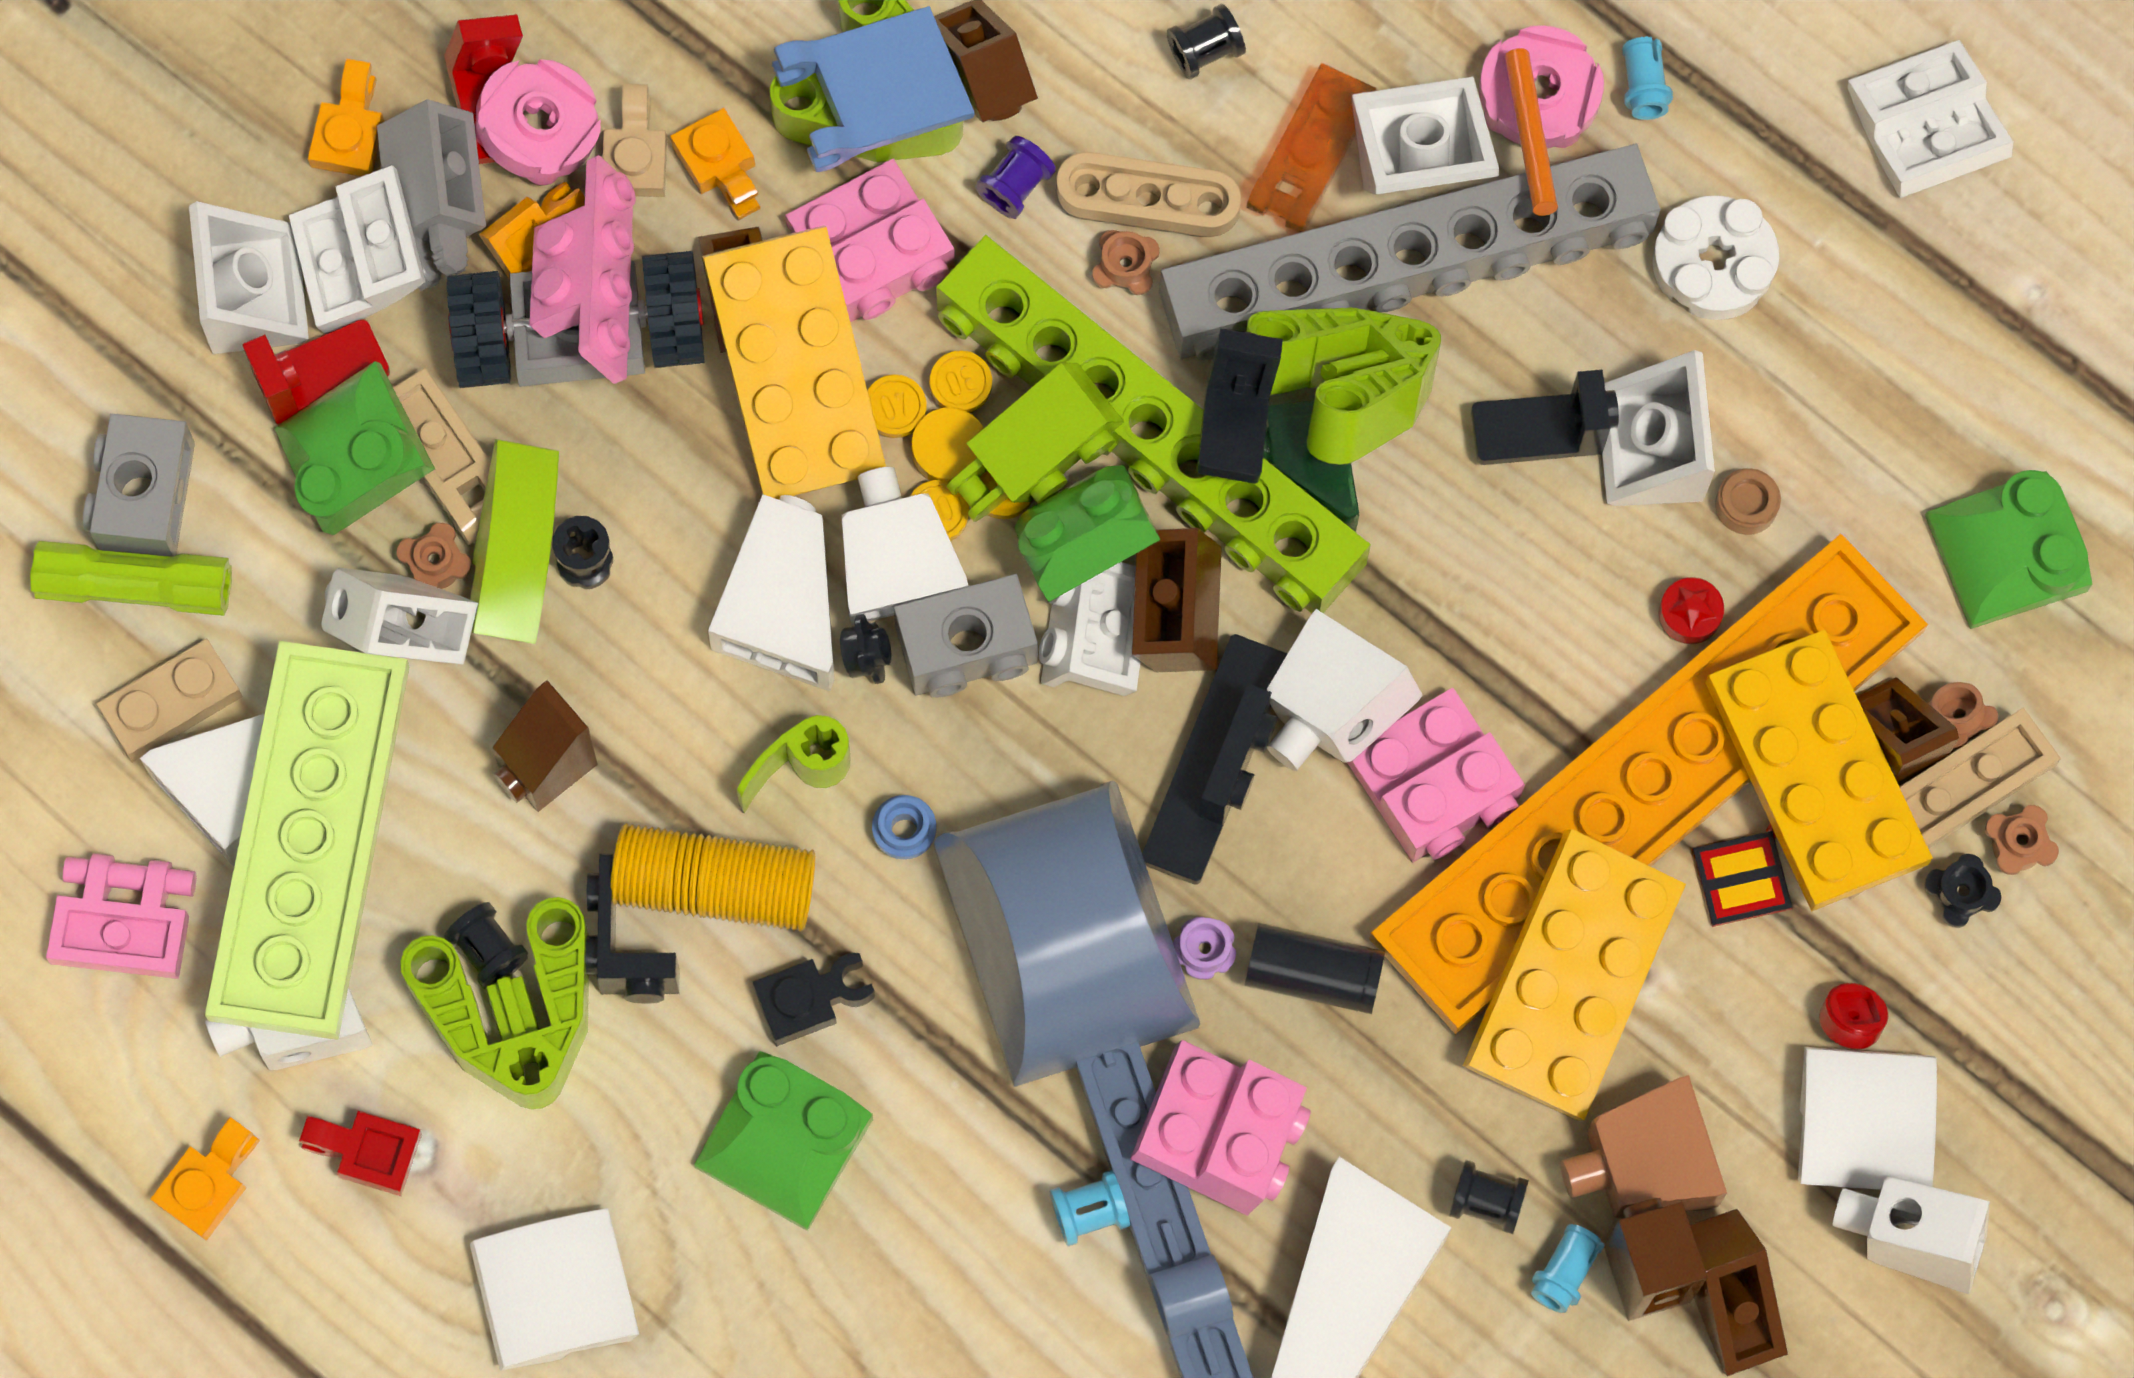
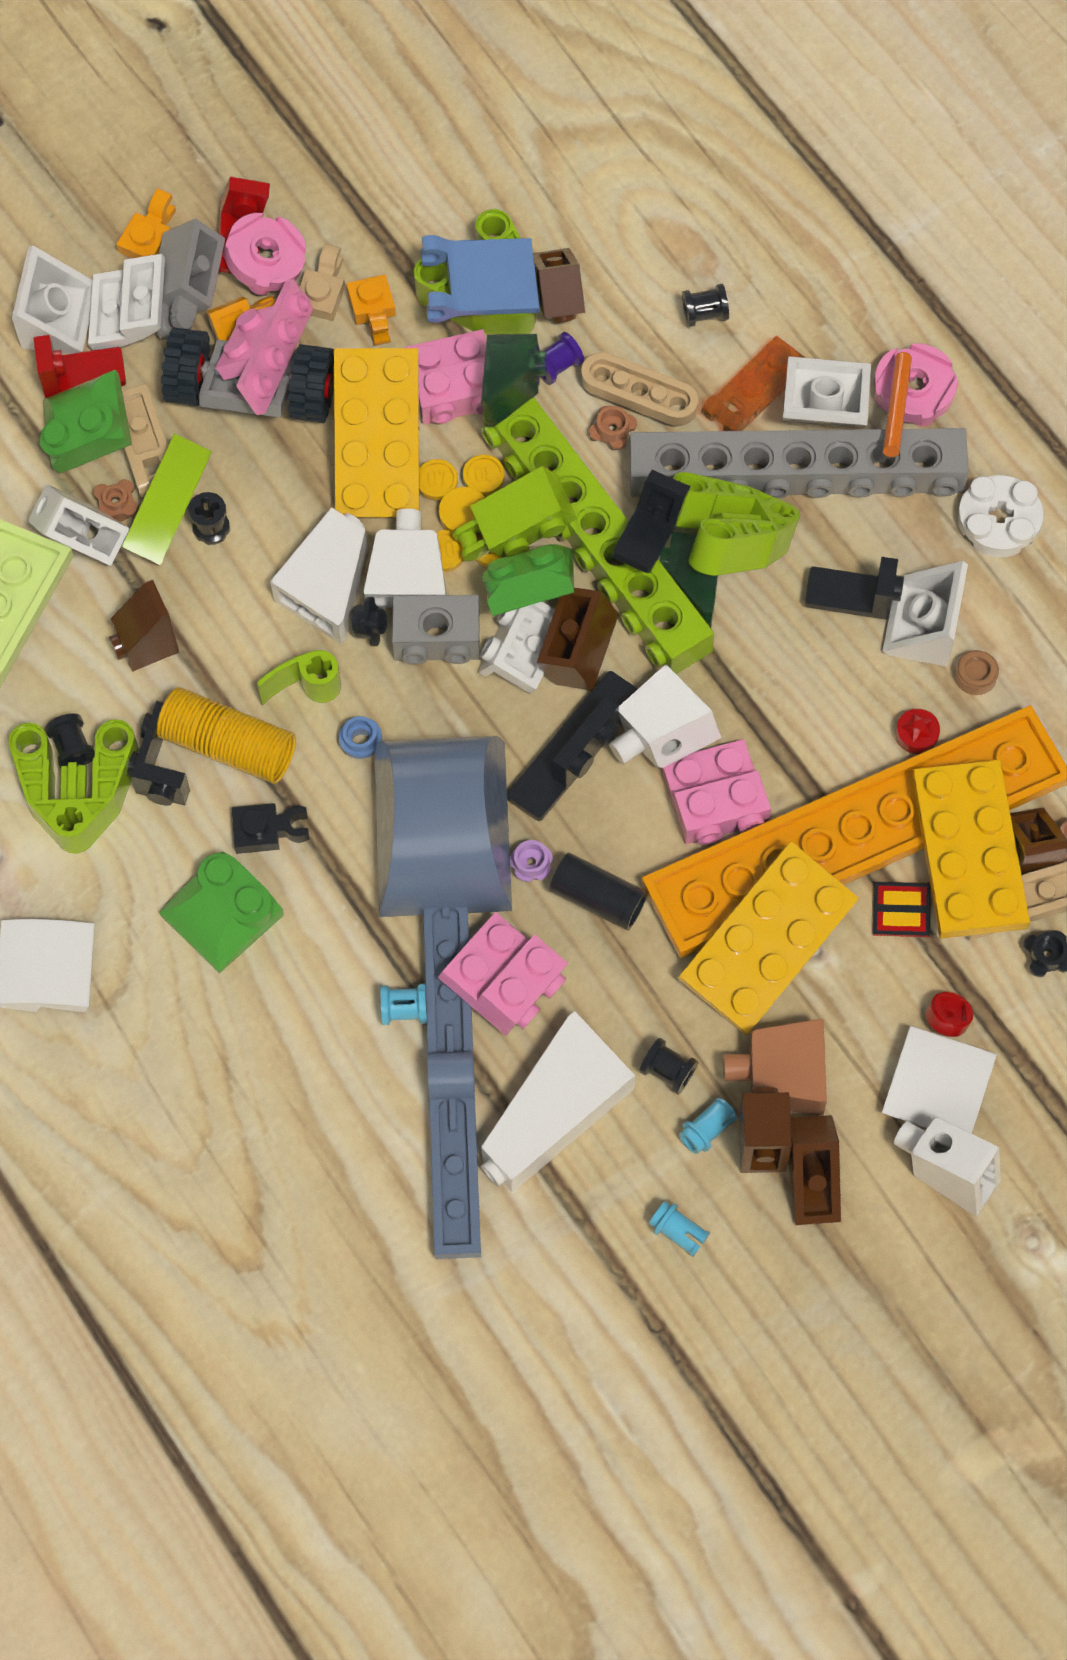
camera: 20 degrees right, 5 degrees down
medium azure pin [1622,37,1673,120] -> none
none -> clear green slope [481,334,548,427]

